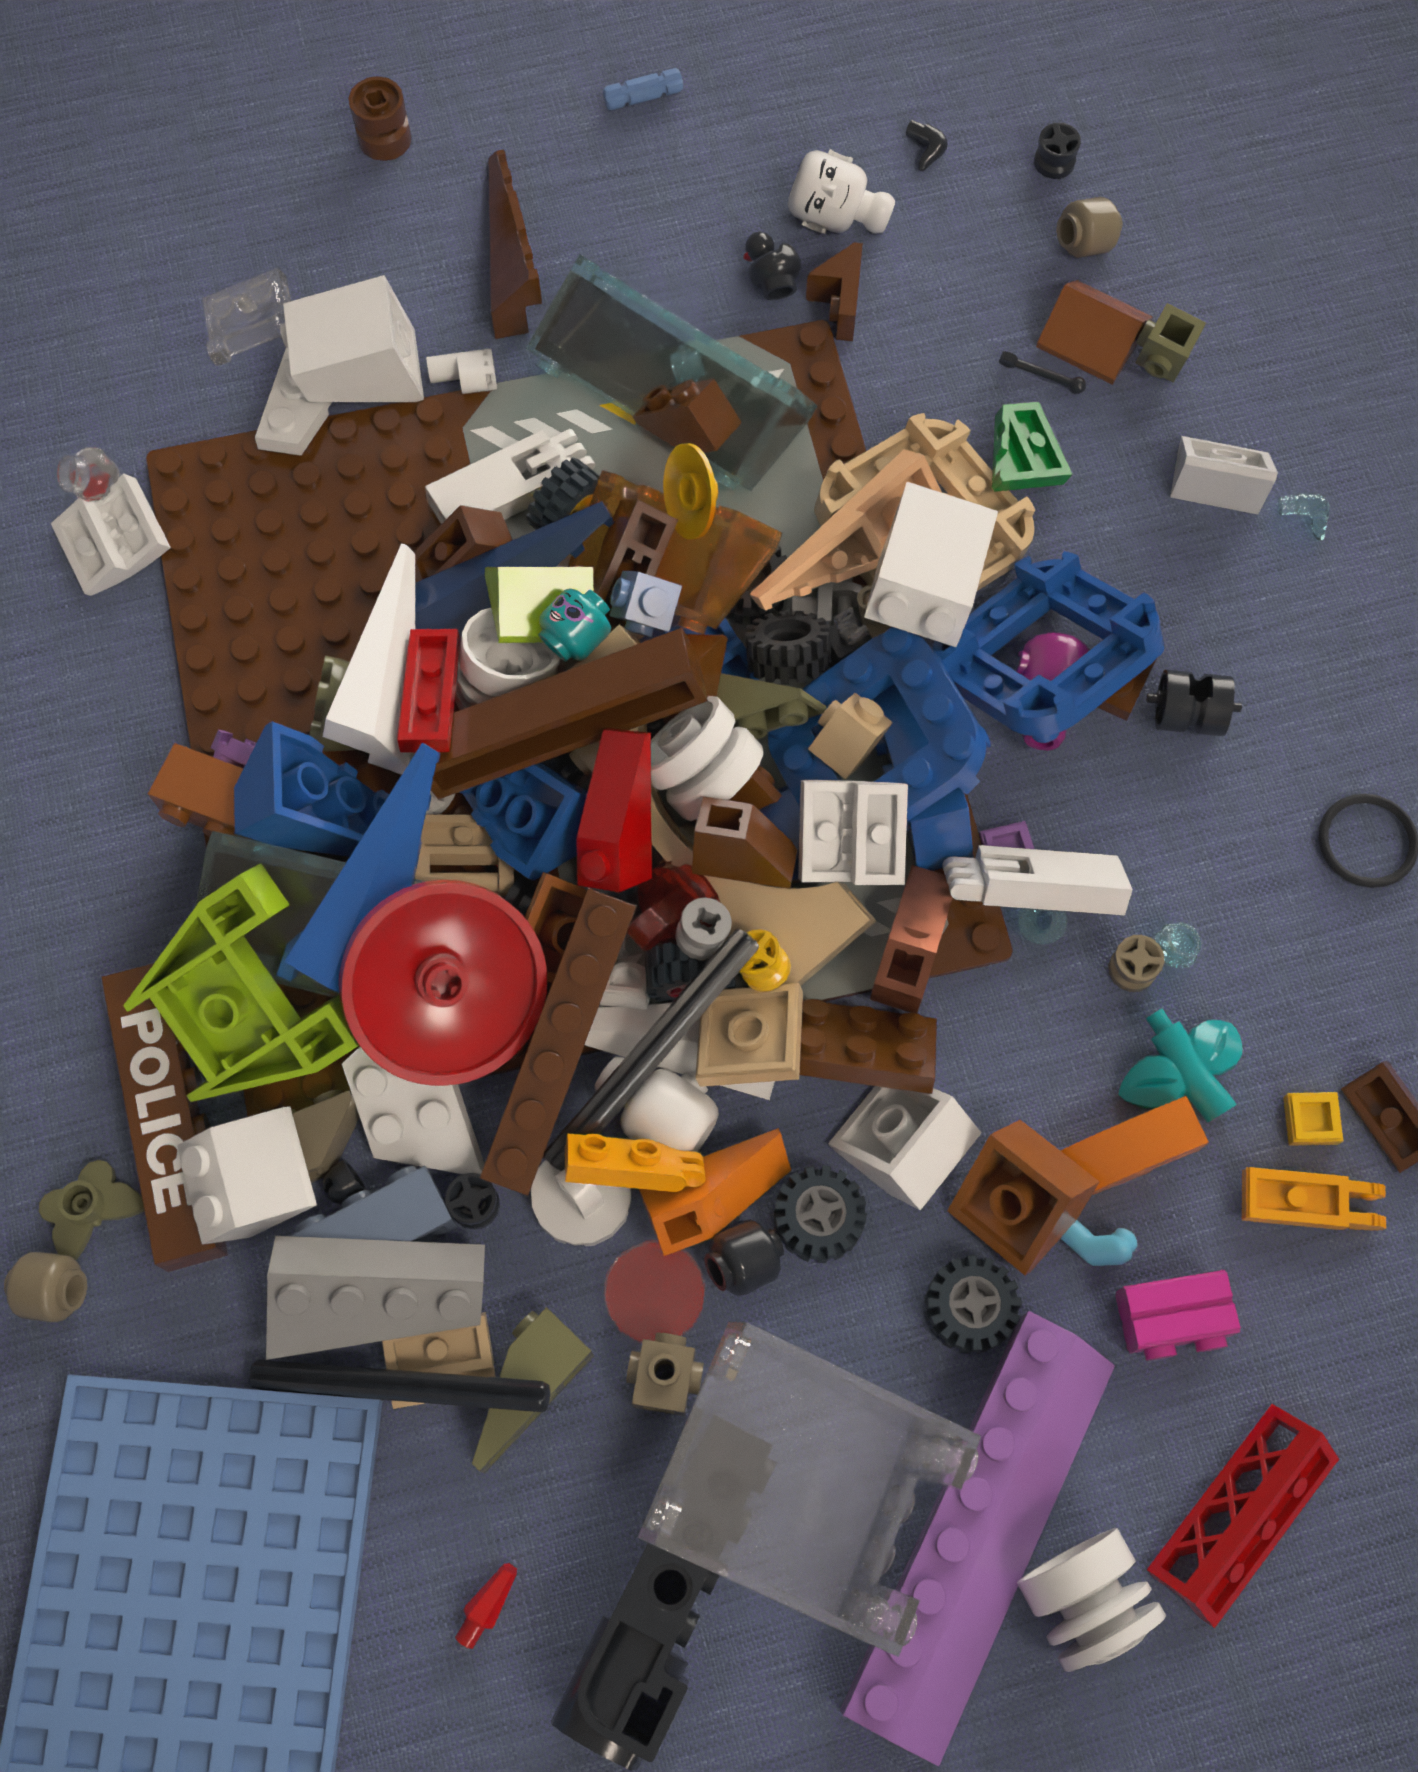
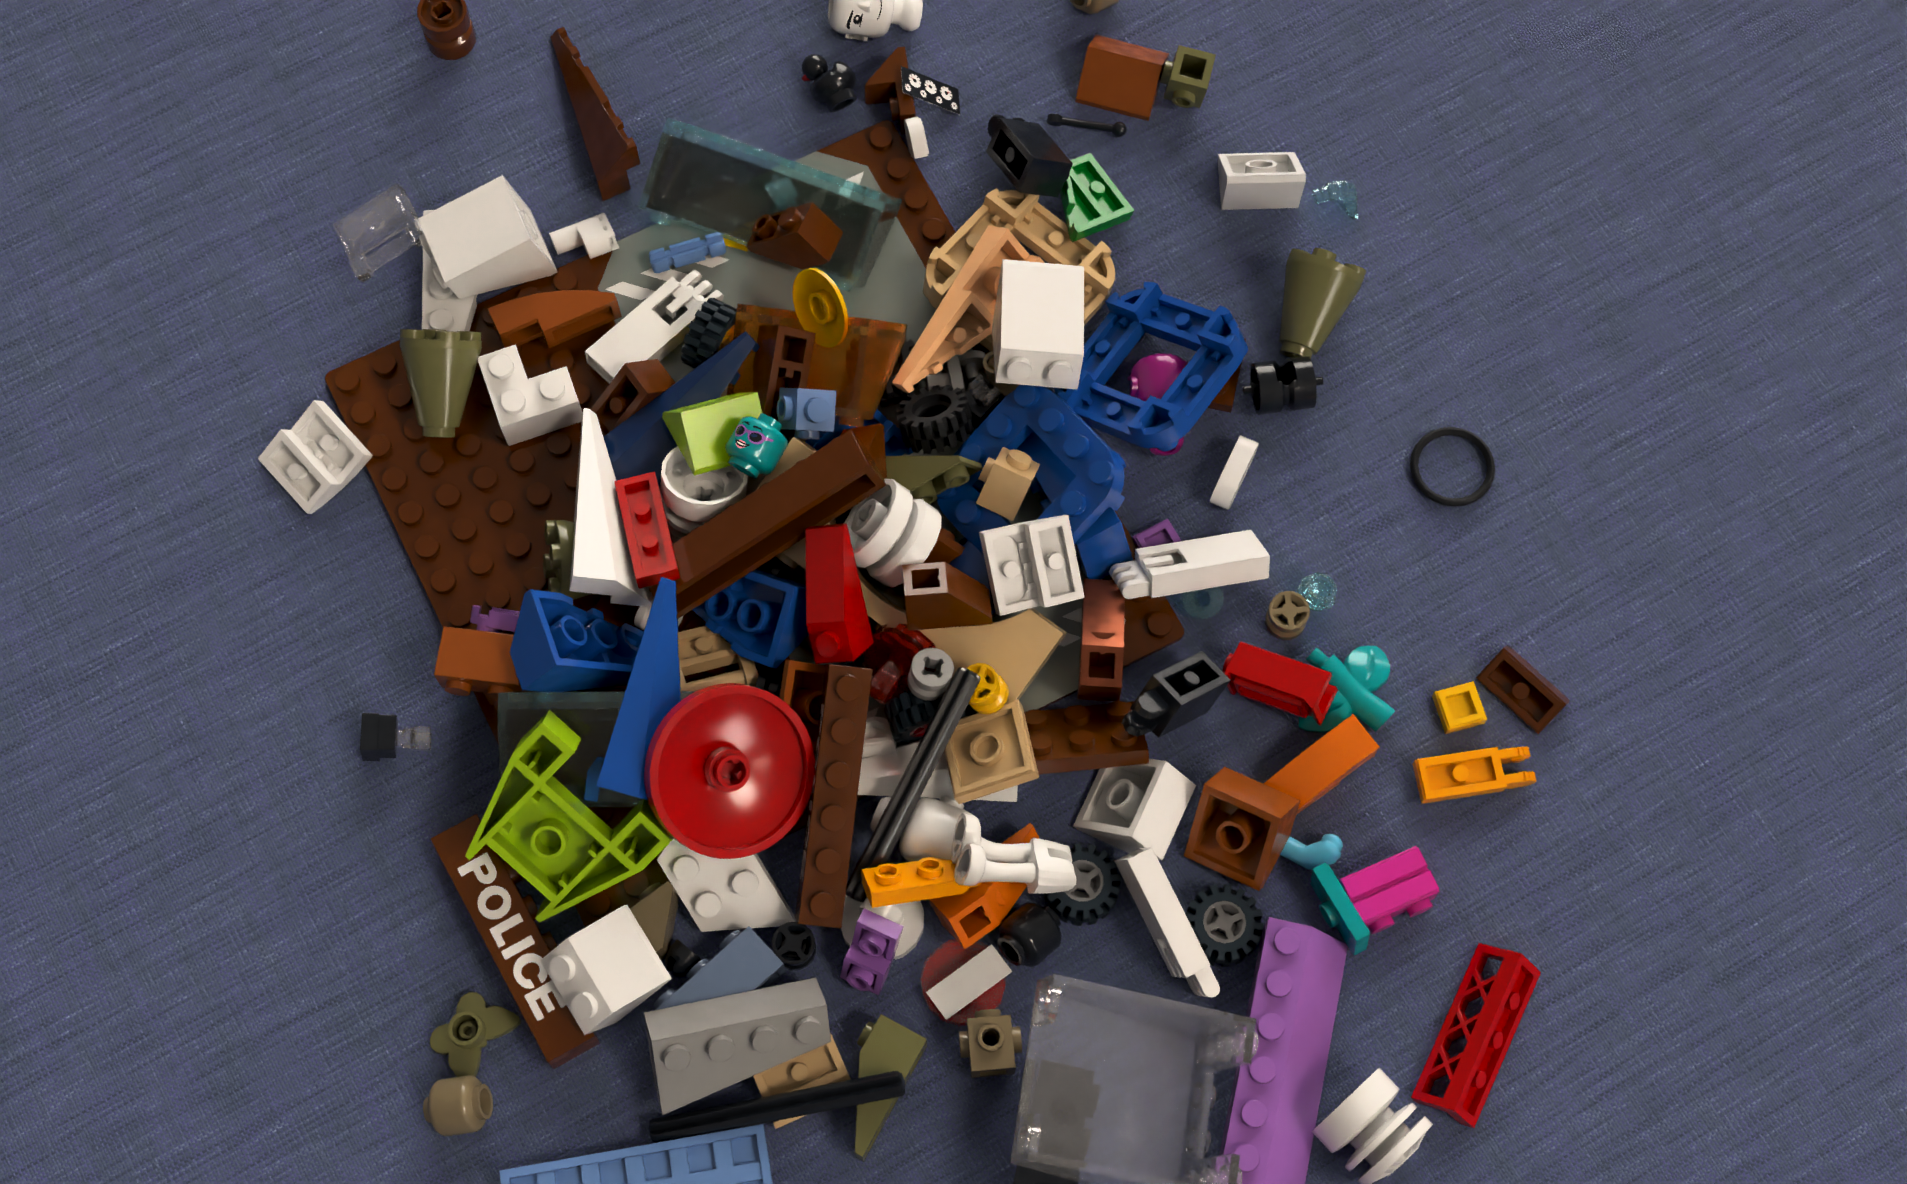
camera: 15 degrees left, 0 degrees up
clear animal [57,447,123,503] -> none
none -> black piece [360,713,432,761]
none -> olive cone [400,329,482,437]
none -> white brick [478,344,583,446]
none -> dark orange slope [487,290,622,348]
none -> medium blue axle [649,232,726,273]
none -> medium lavender slope [840,908,904,995]
none -> black sticker [901,66,960,115]
none -> white tile [904,116,929,159]
none -> white sticker [926,944,1012,1020]
none -> white piece [951,813,1077,894]
none -> black hinge [986,114,1073,197]
none -> white hinge [1115,847,1220,998]
none -> black hinge [1121,651,1231,738]
none -> white beam [1210,435,1259,510]
none -> red window [1222,641,1338,726]
none -> olive cone [1279,248,1366,359]
none -> teal plate [1310,862,1370,956]

